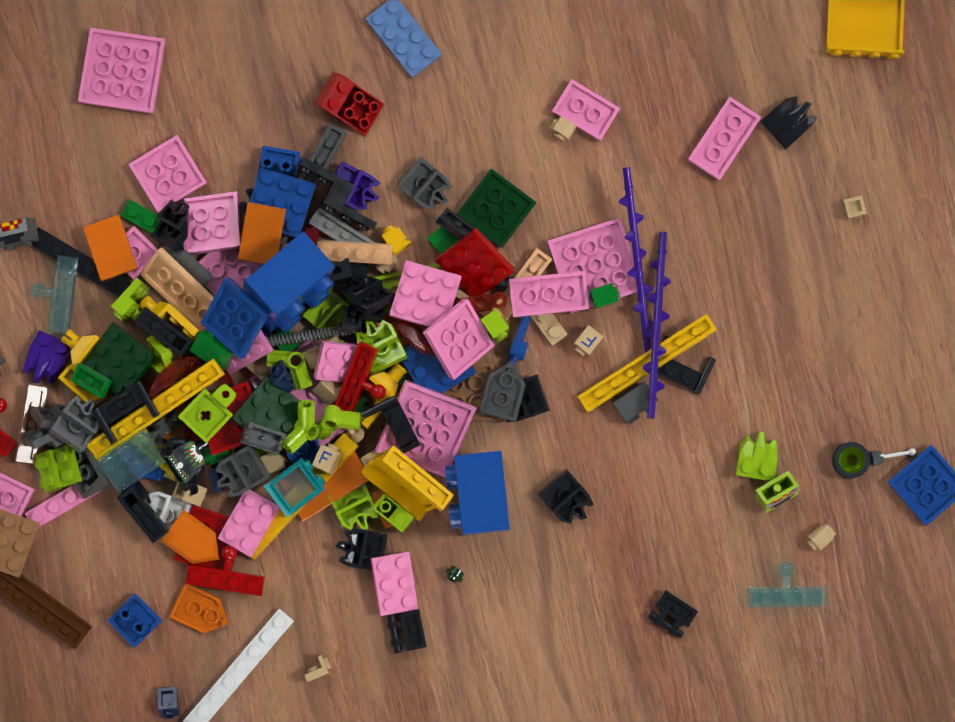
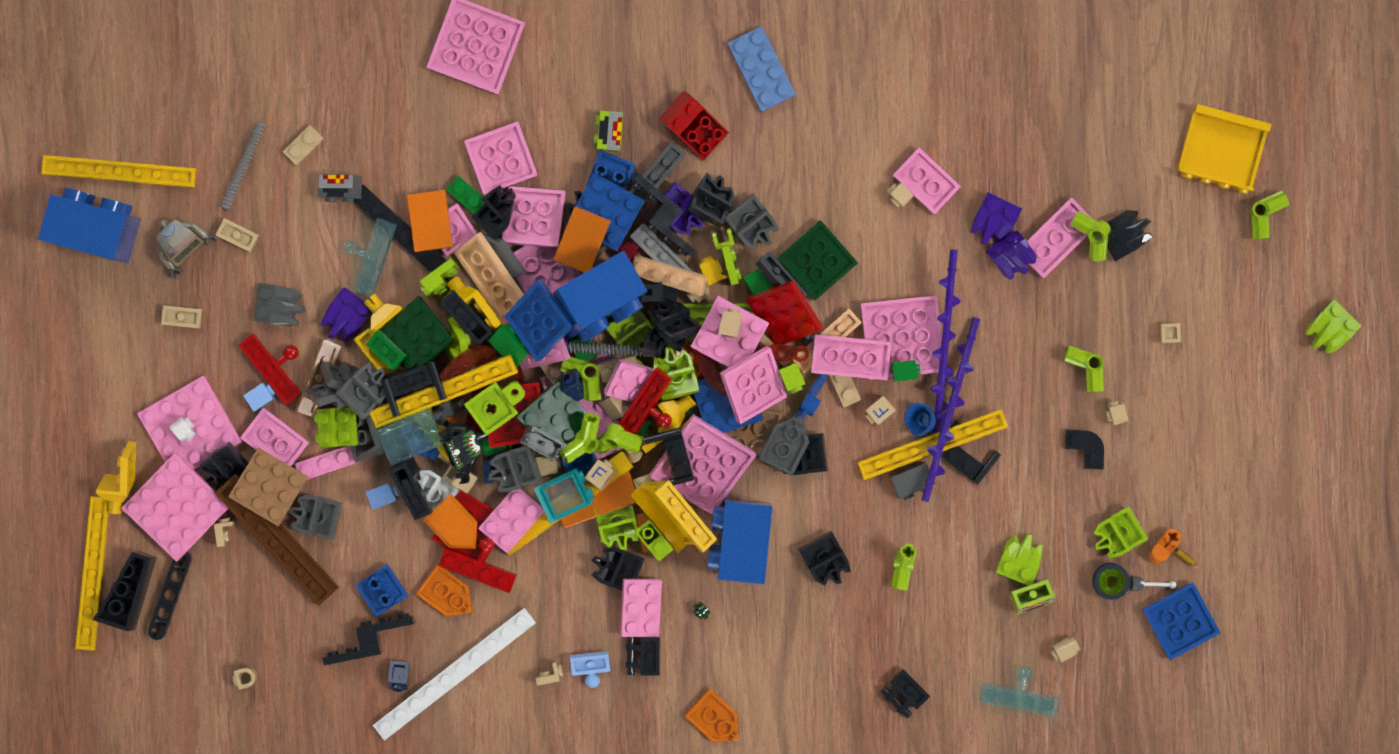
camera: 15 degrees right, 5 degrees up
none -> dark grey plate [288,495,342,540]
none -> black bracket [322,613,416,666]
none -> medium blue slope [366,482,400,510]
none -> light blue plate [570,651,610,688]
none -> brick [594,111,624,152]
none -> orange tile [684,688,739,742]
none -> black plate [687,173,735,228]
none -> lime plate [712,228,741,286]
none -> tan brick [718,308,742,339]
none -> lime piece [891,543,917,591]
none -> blue helmet [904,403,936,437]
none -> dark purple plate [971,192,1022,244]
none -> dark purple plate [985,231,1037,280]
none -> lime piece [1063,345,1104,392]
none -> black plate [1065,430,1104,470]
none -> lime piece [1070,211,1111,262]
none -> lime plate [1094,506,1149,559]
none -> tan plate [1105,400,1128,426]
none -> orange piece [1148,529,1181,565]
none -> yellow piece [1173,548,1199,568]
none -> lime piece [1249,190,1289,239]

